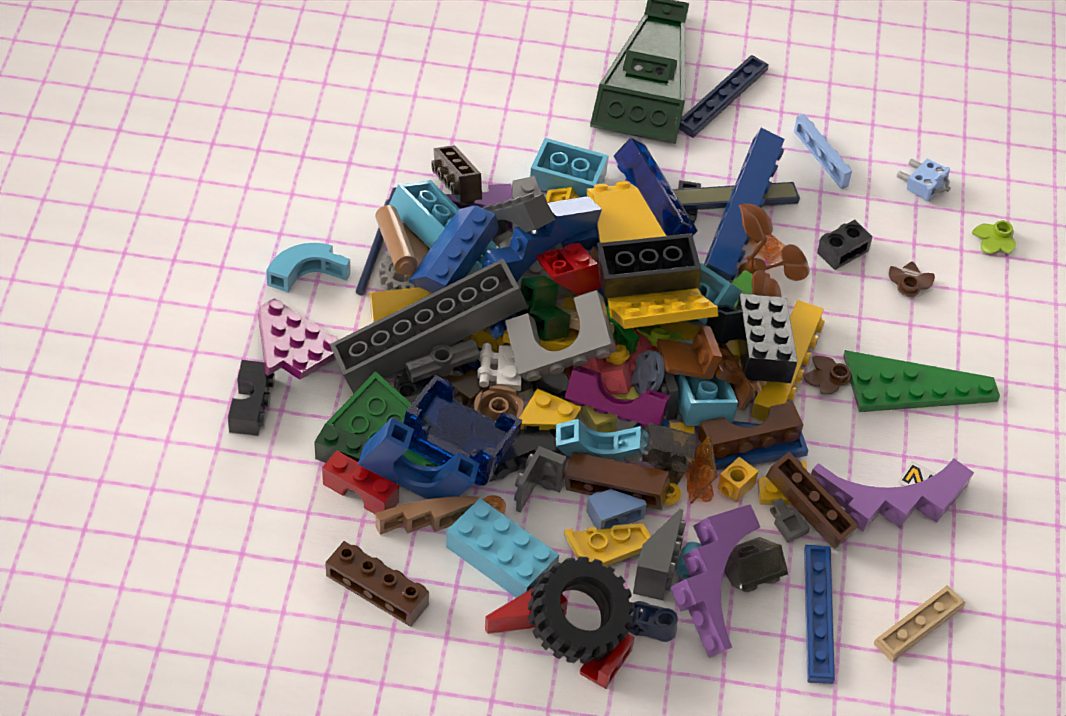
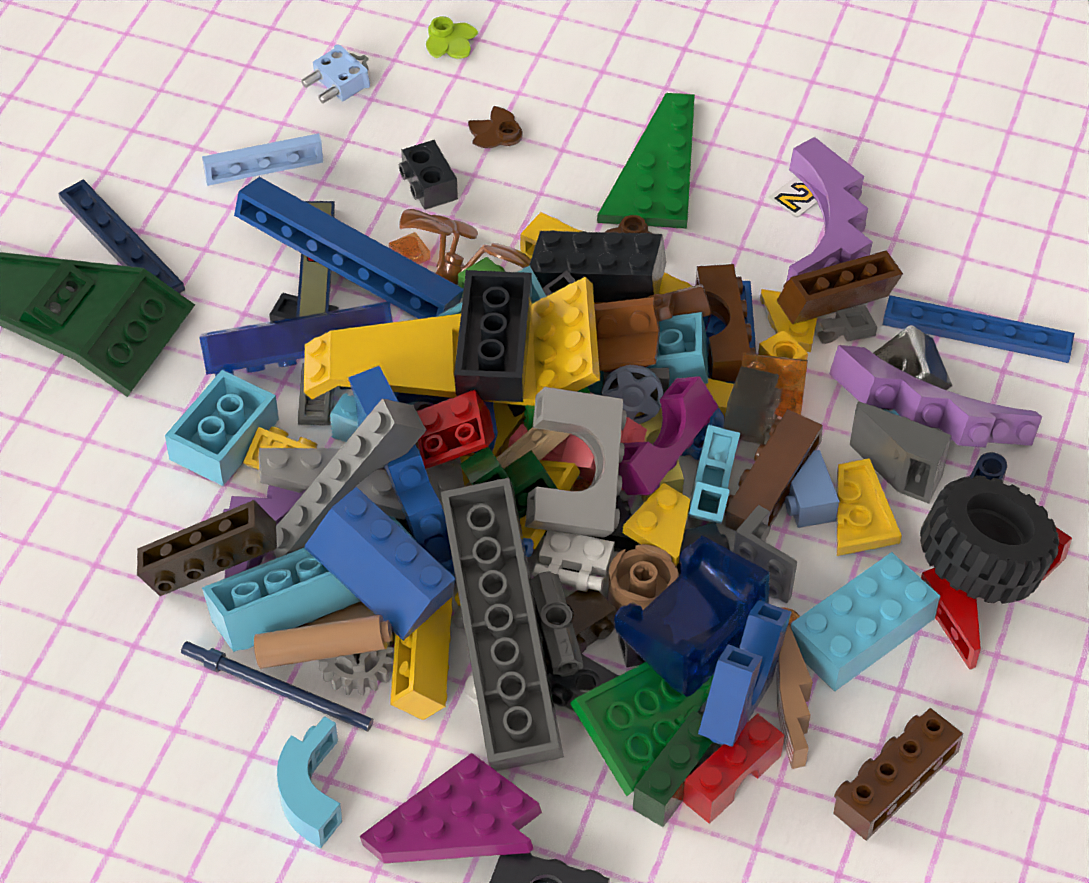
camera: 75 degrees left, 0 degrees up
tan tile [874,585,966,662] -> none

